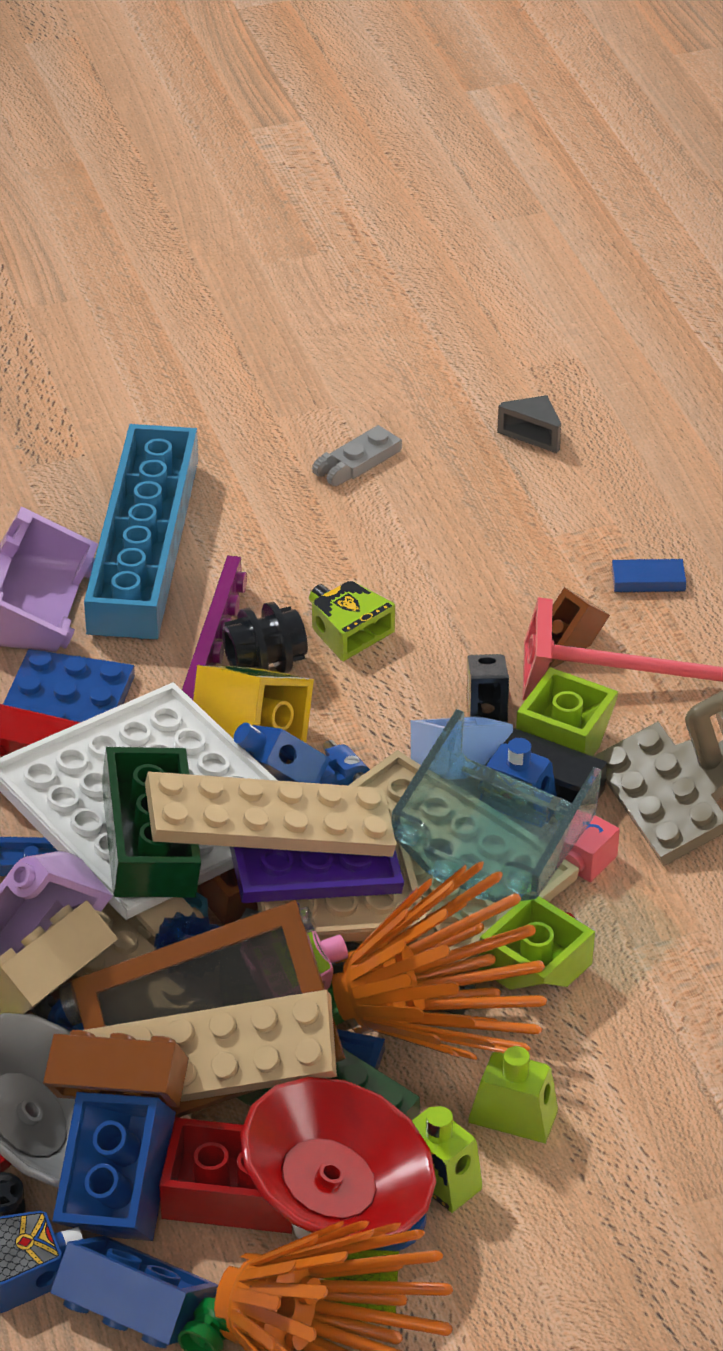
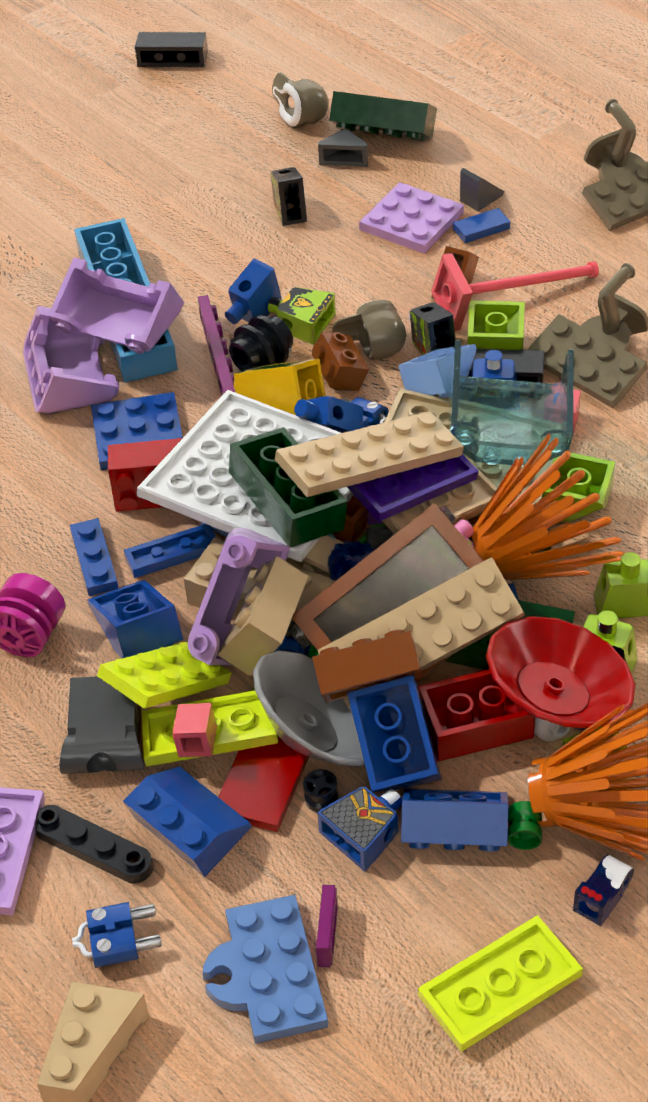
camera: 20 degrees left, 5 degrees up
light grey hinge [312,425,402,486] -> none
none -> lavender windscreen [48,257,184,354]
none -> black brick [135,32,208,67]
none -> blue torso [225,258,282,324]
none -> black torso [270,167,307,226]
none -> dark tan piece [272,72,329,127]
none -> dark orange brick [312,332,369,391]
none -> dark green brick [329,91,437,141]
none -> dark tan piece [332,300,407,359]
none -> lavender plate [359,182,464,254]
none -> dark grey slope [460,168,505,211]

